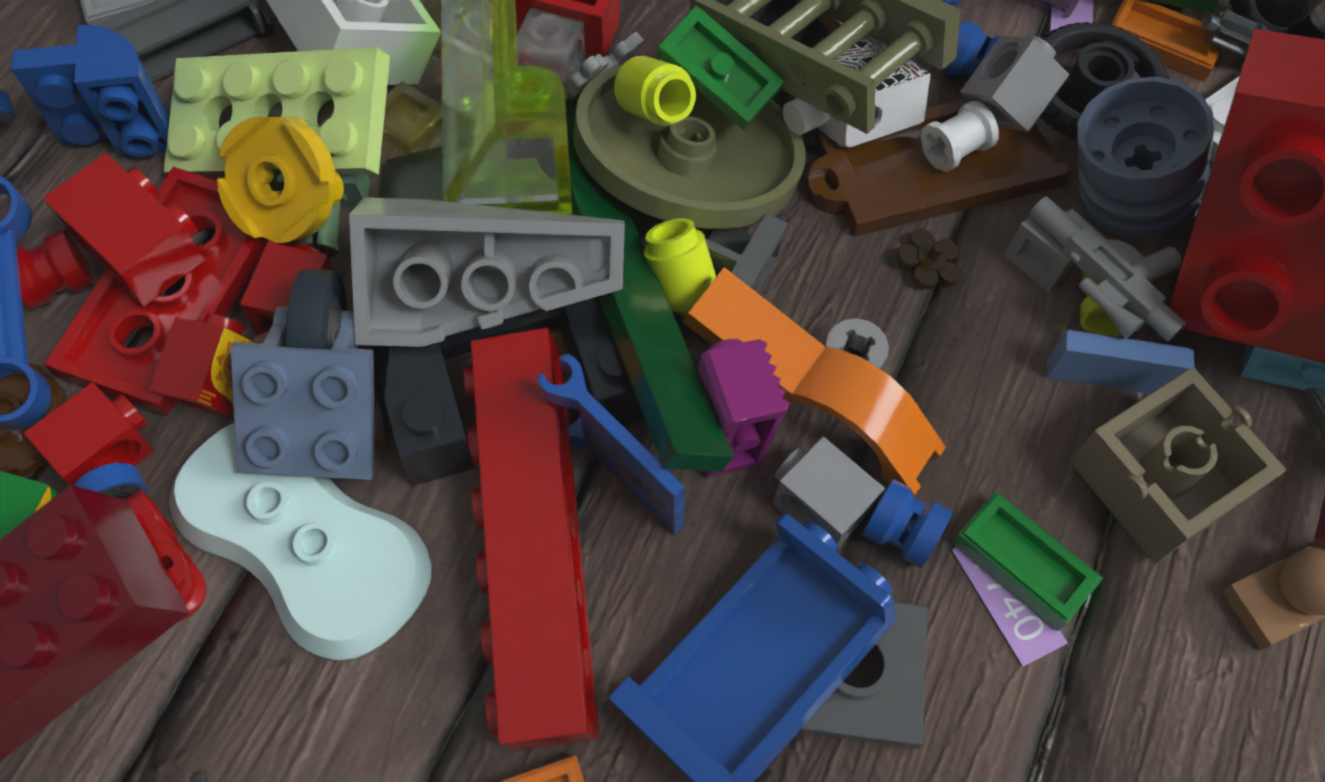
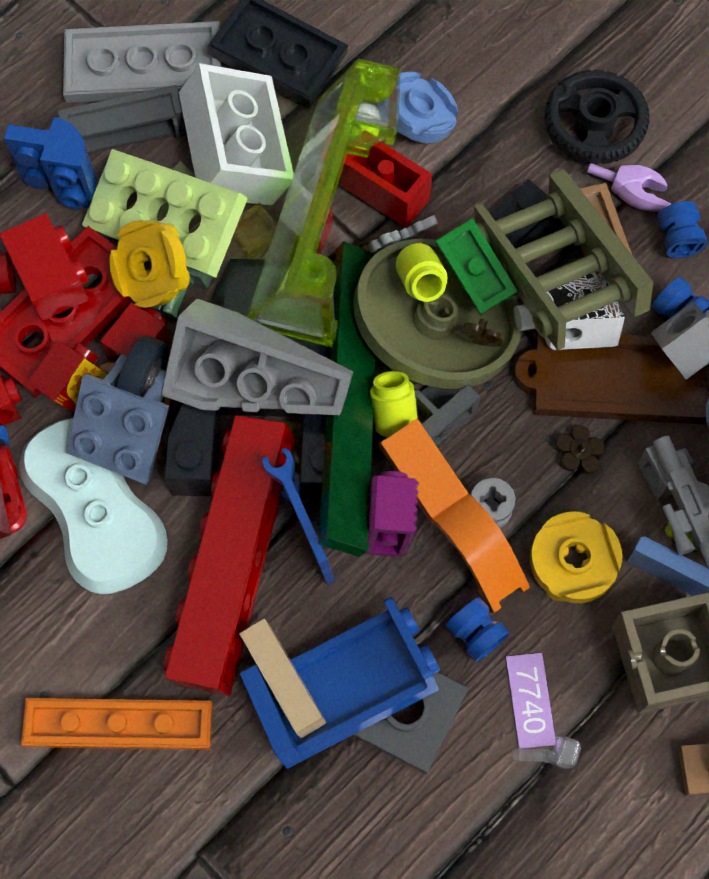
camera: 25 degrees right, 5 degrees up
clear brick [510,8,585,100] -> none
light grey brick [773,436,885,548] -> none
white bush [920,101,999,172] -> none
green tile [952,491,1103,631] -> none
none -> tan piece [239,618,327,739]
none -> dark brown plant [454,319,503,347]
none -> clear hand [513,737,581,769]
none -> yellow plate [530,511,623,604]

